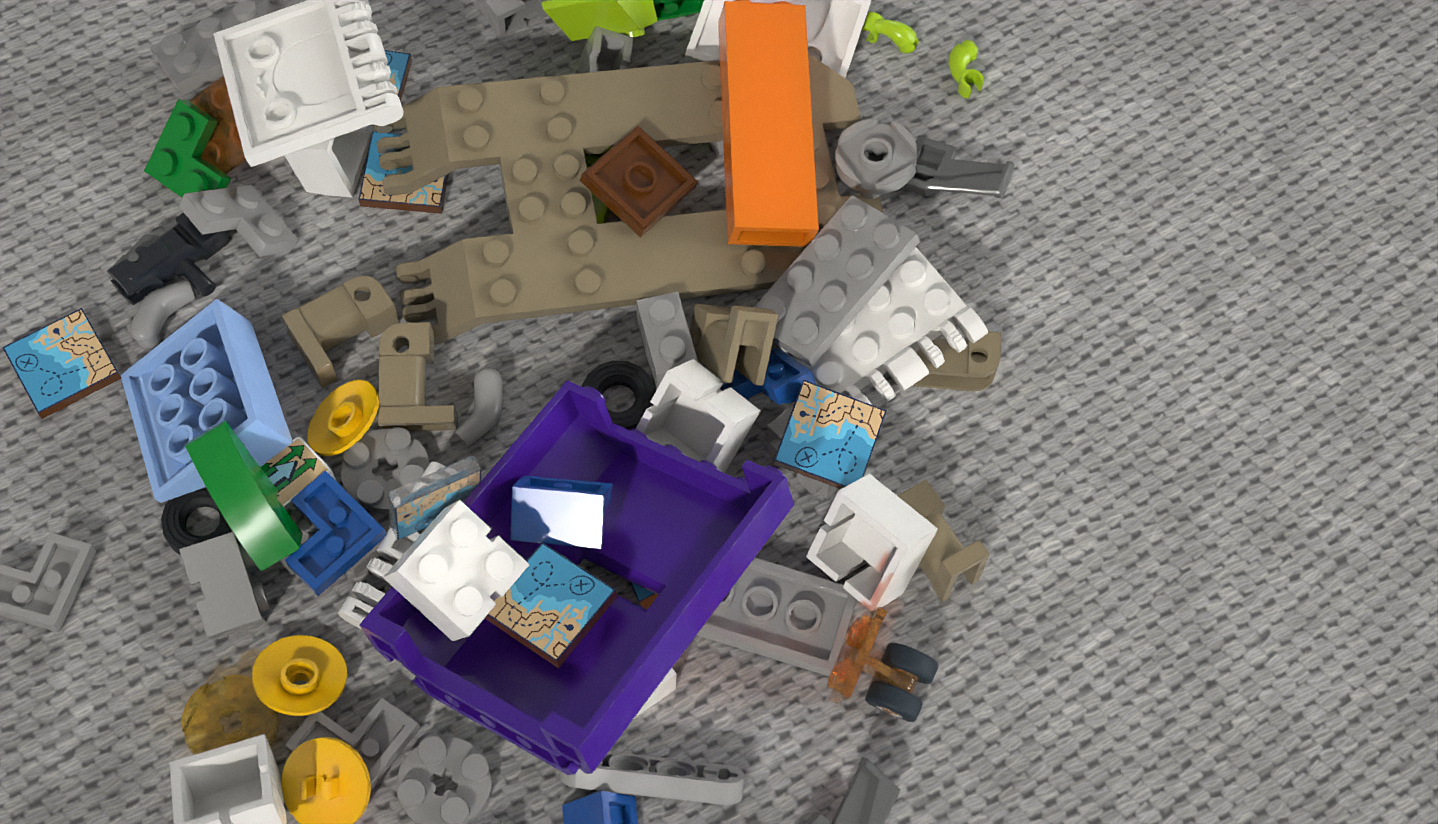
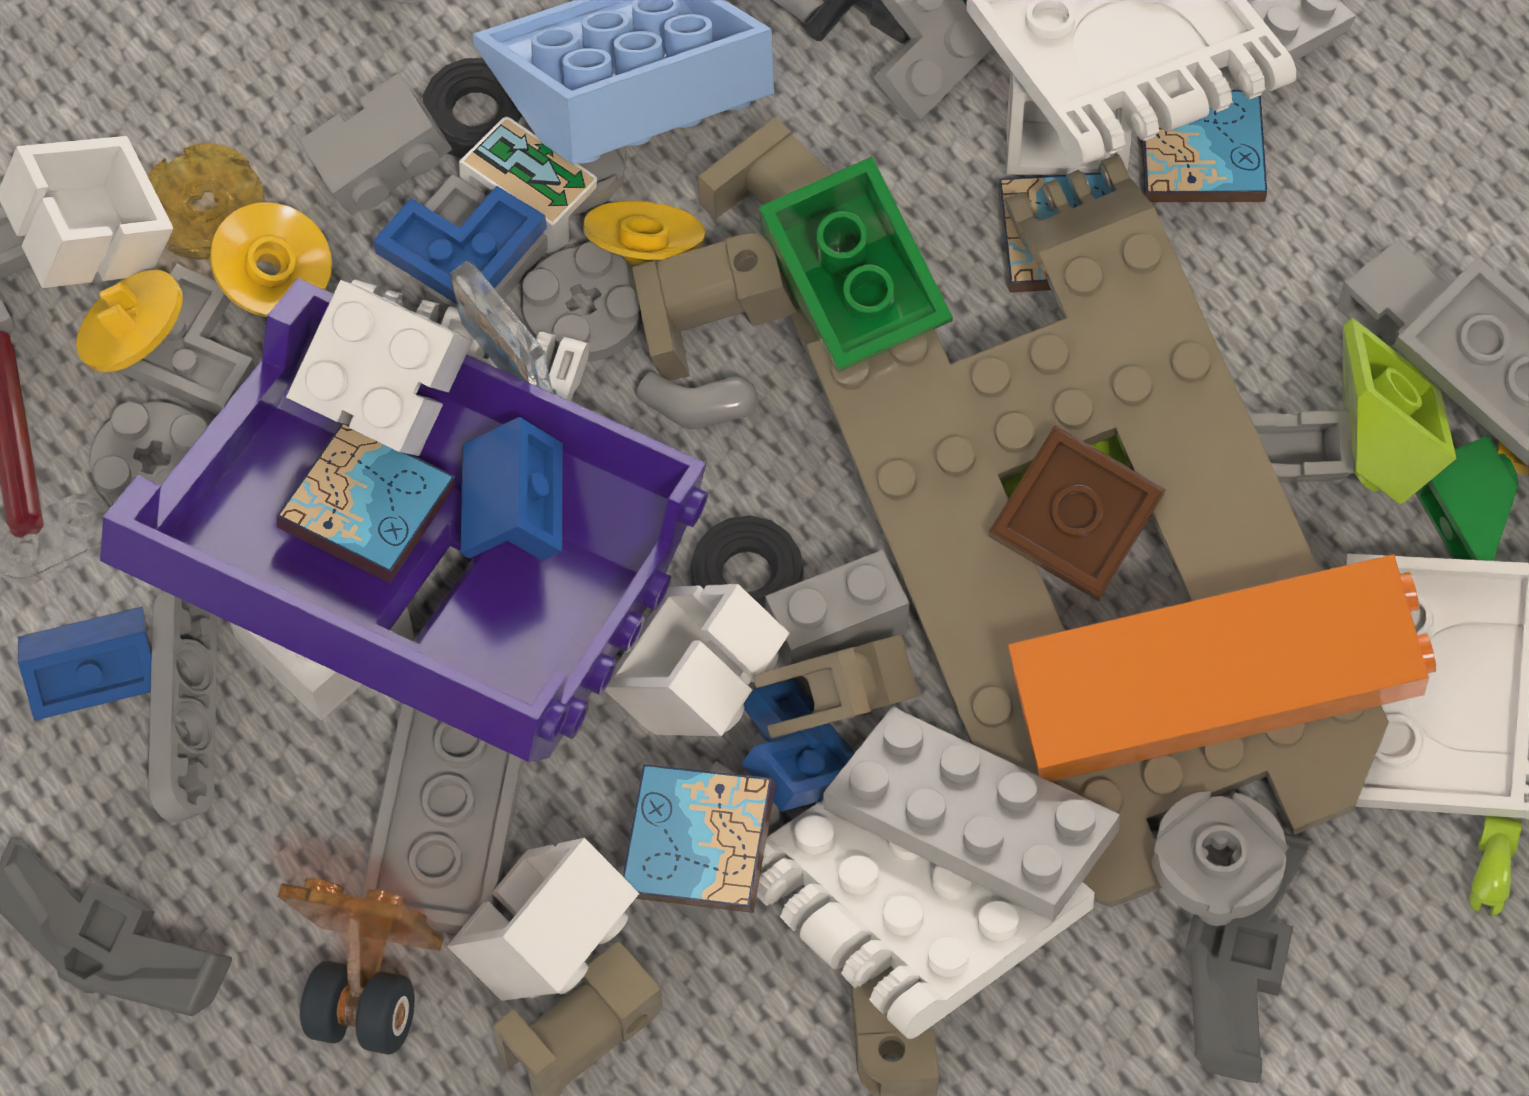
camera: 85 degrees right, 0 degrees up
green slope [185,420,303,571] -> none
lime arm [948,40,984,99] -> none
none -> green slope [759,156,953,373]

